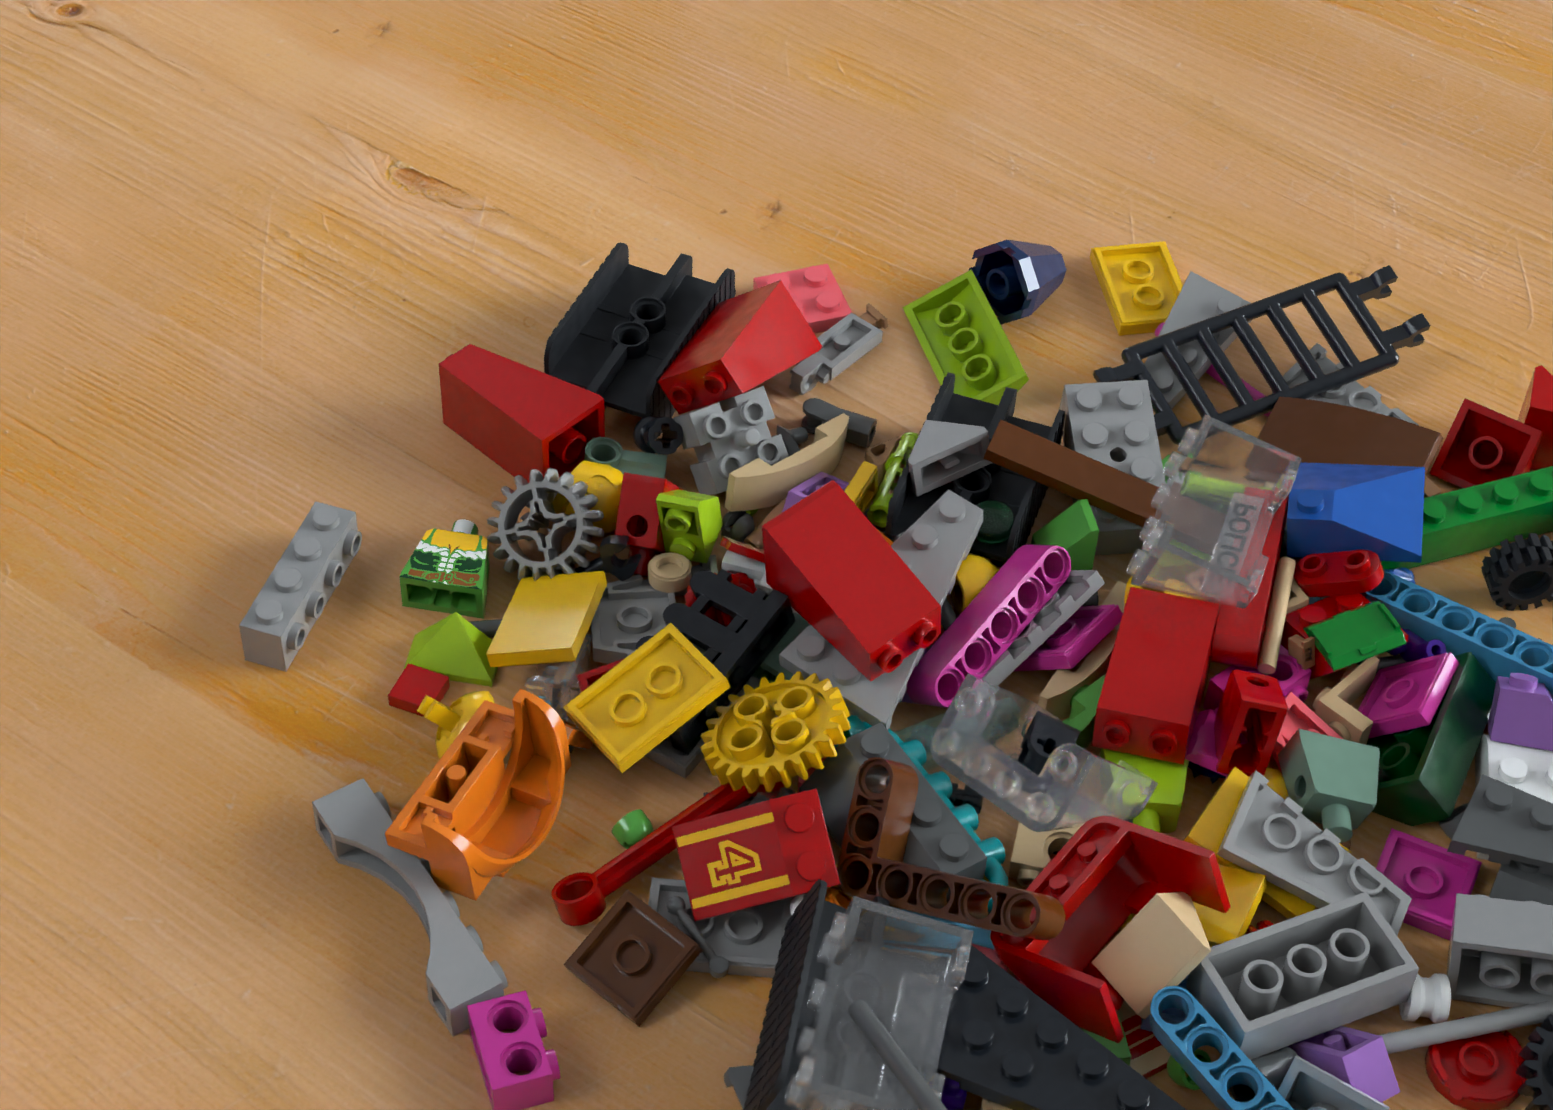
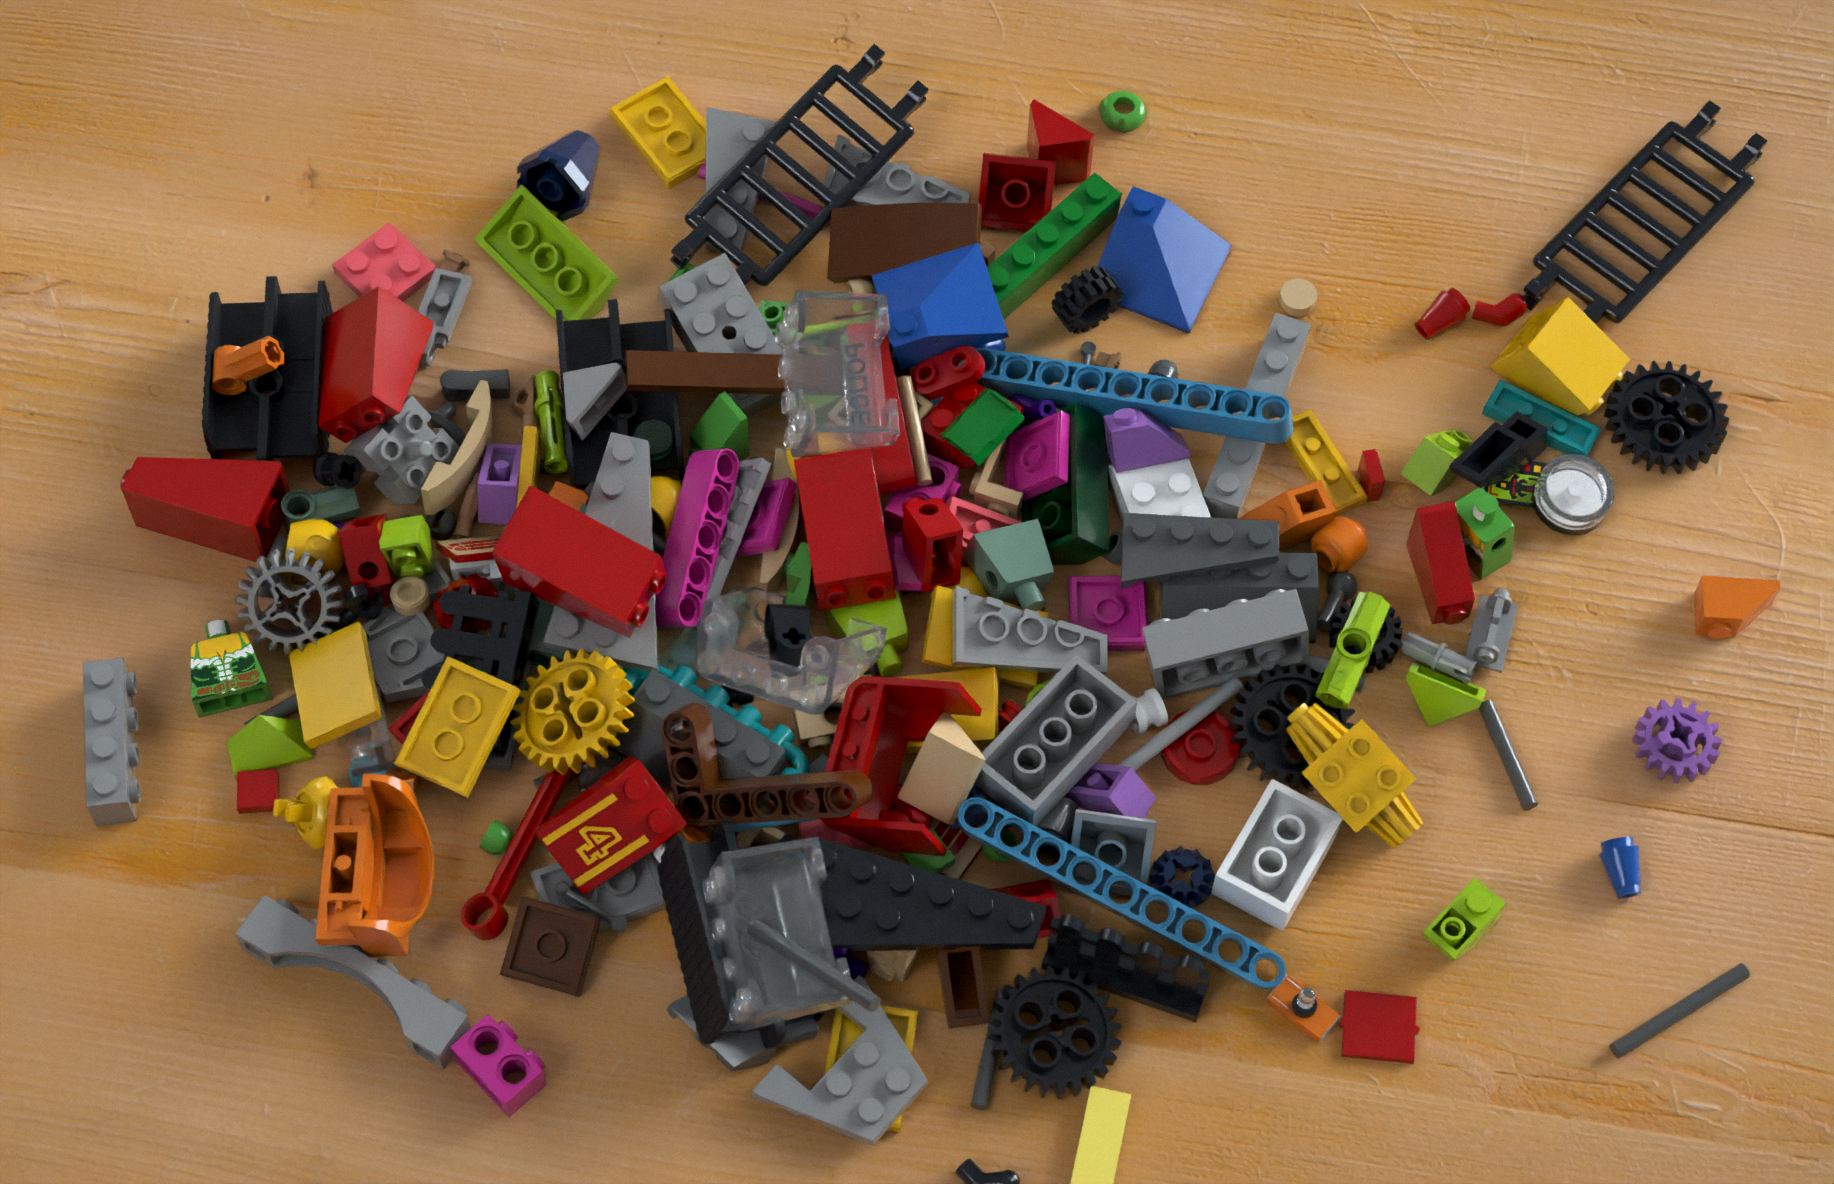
camera: 25 degrees left, 15 degrees up
medium nougat piece [1288,634,1315,670] -> none
none -> orange piece [212,336,284,395]

